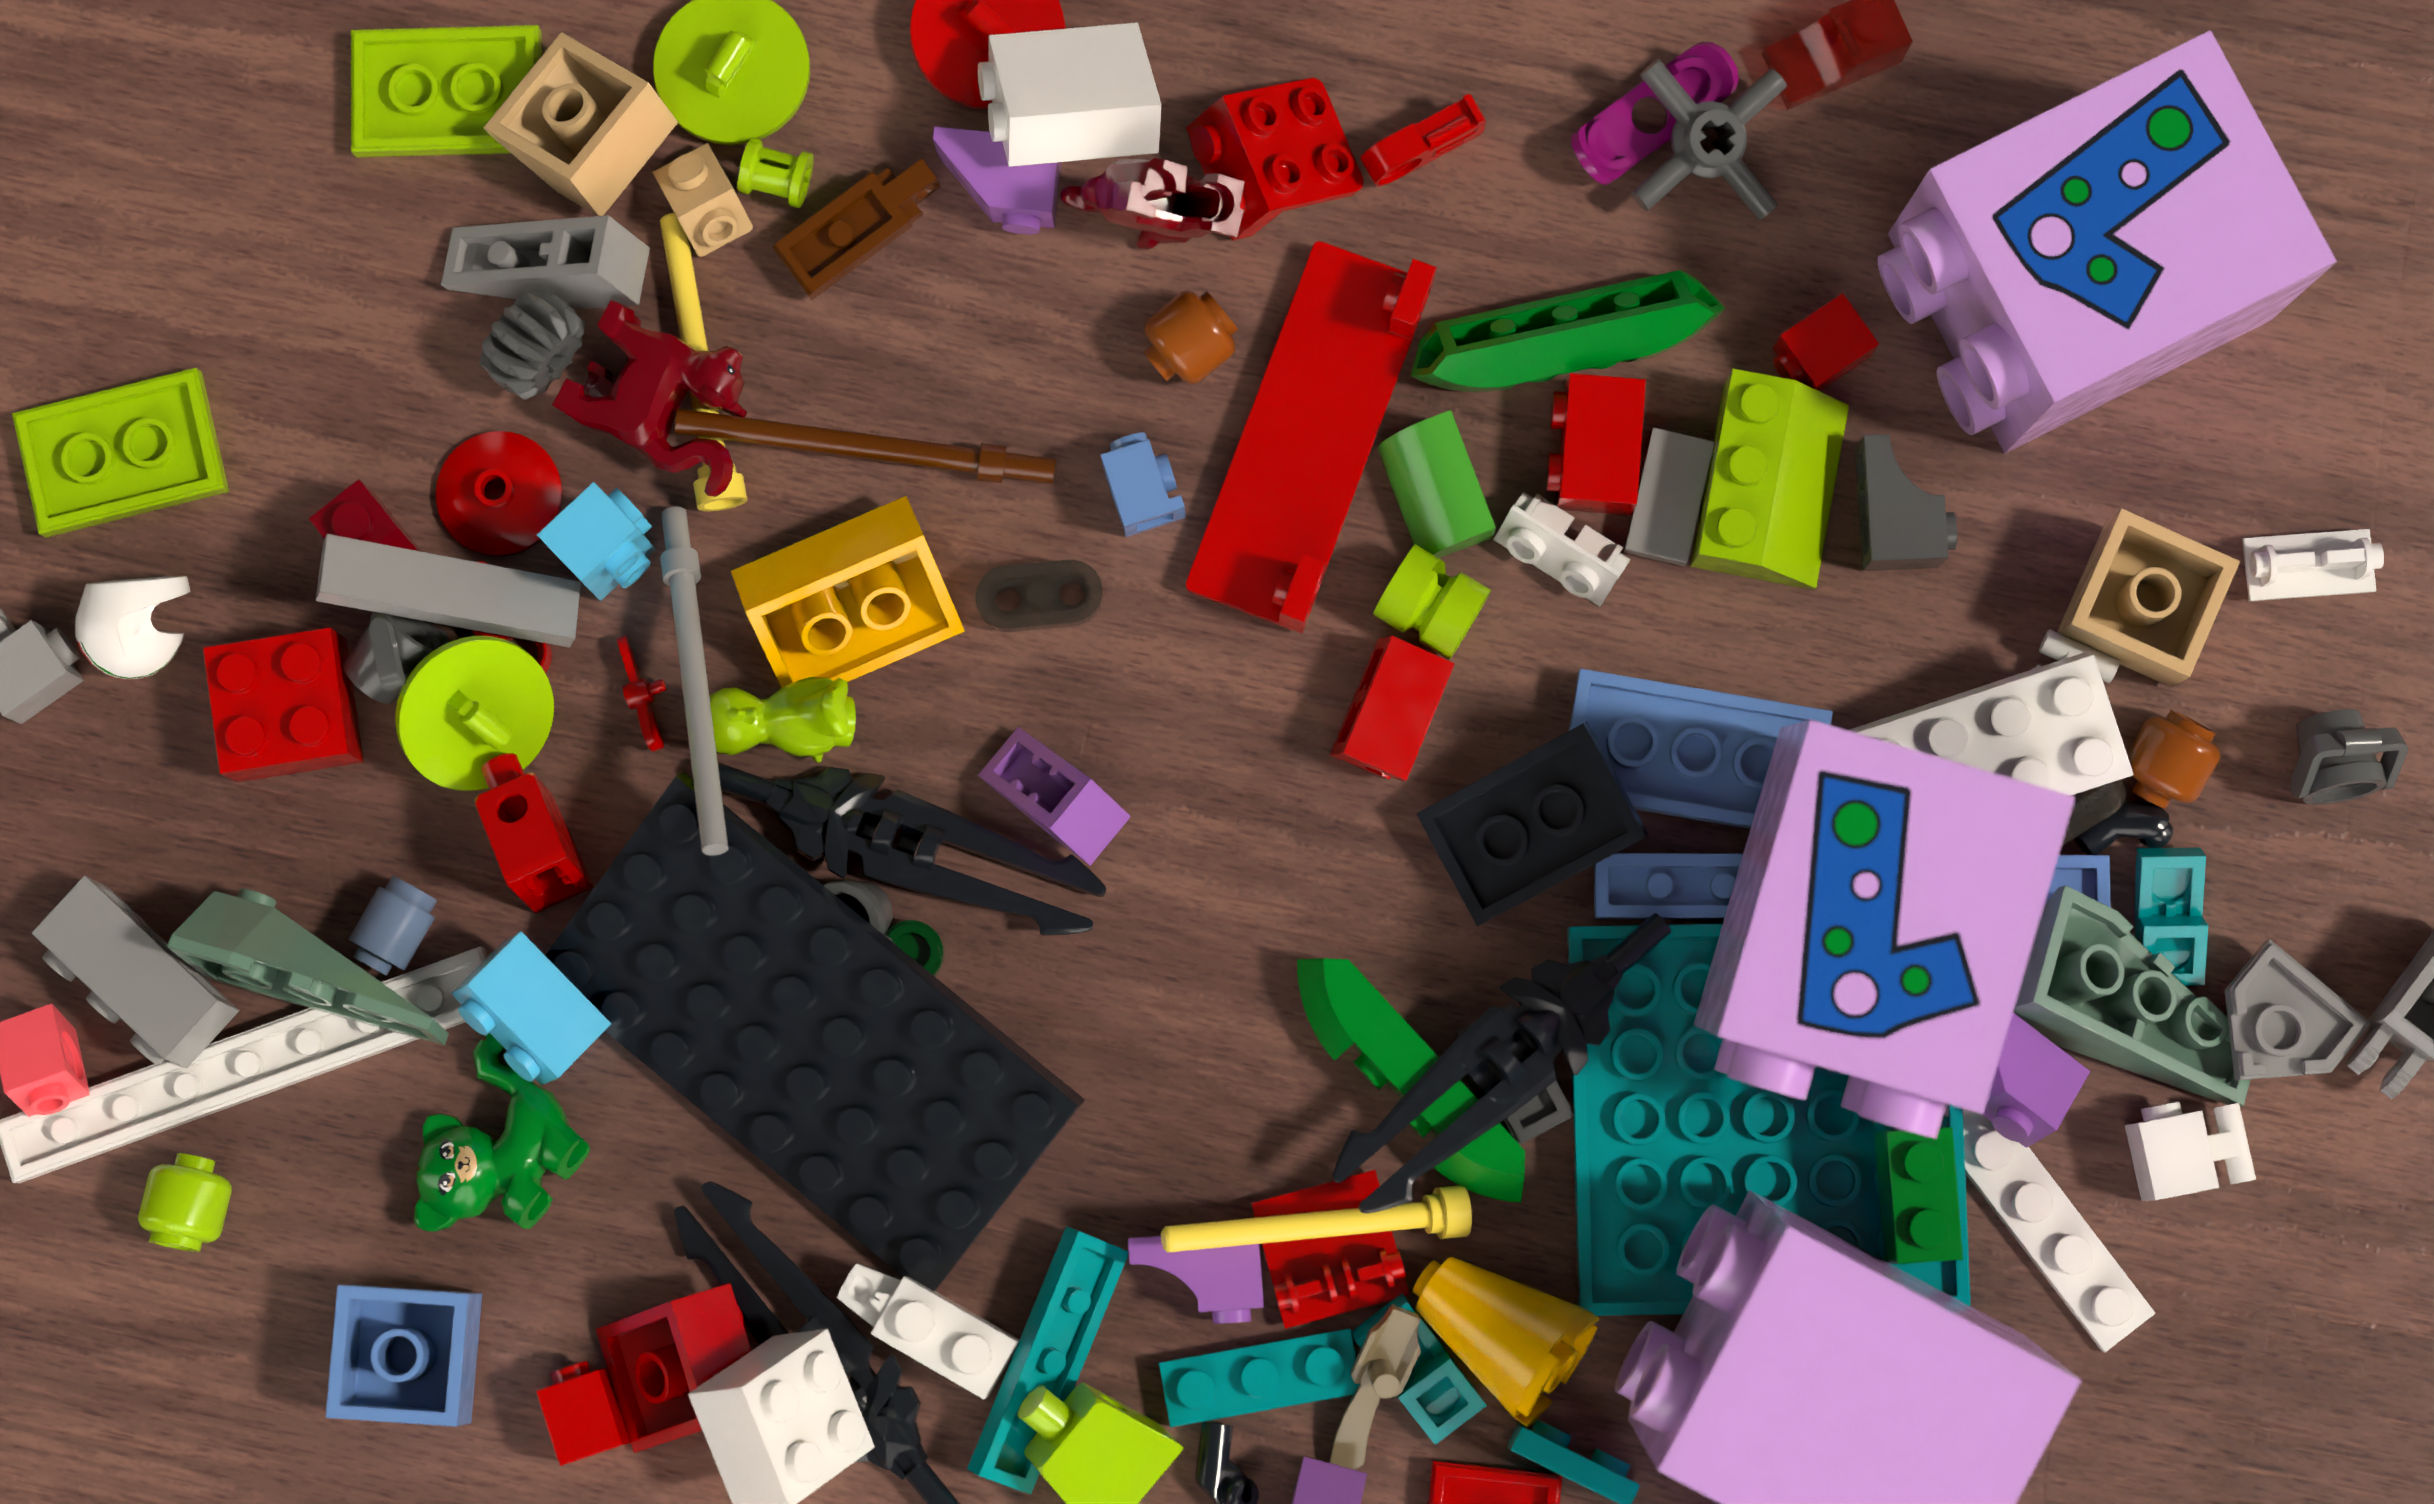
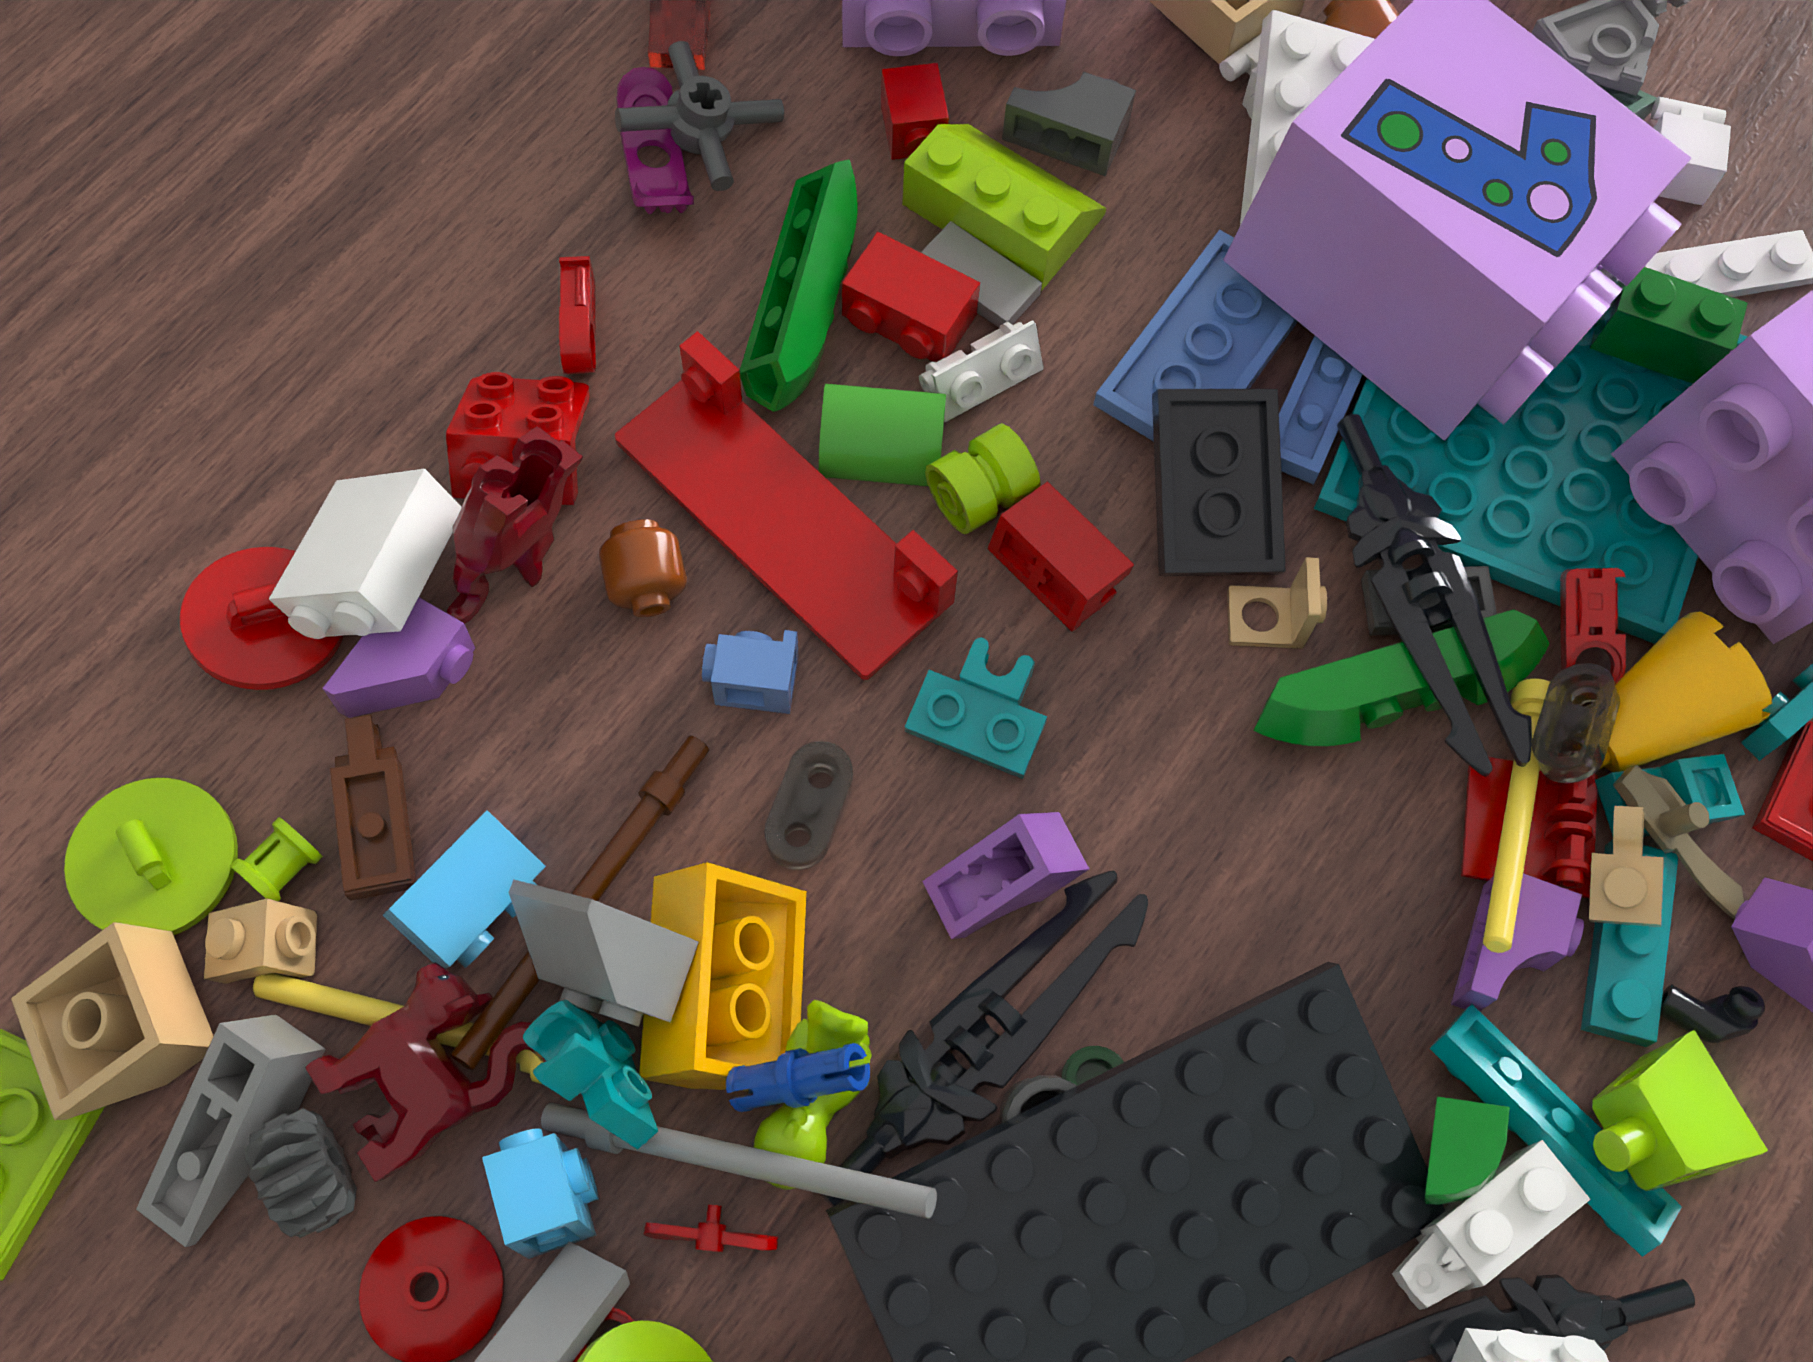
camera: 70 degrees left, 15 degrees down
none -> medium azure brick [382,810,546,969]
none -> light grey slope [508,879,699,1027]
none -> teal plate [523,999,658,1150]
none -> blue pin [726,1043,870,1113]
none -> teal plate [904,637,1047,779]
none -> tan bracket [1227,557,1327,649]
none -> green brick [1425,1096,1510,1205]
none -> clear smoke plate [1532,663,1620,783]
none -> red piece [1560,568,1626,695]
none -> tan plate [1589,806,1664,927]

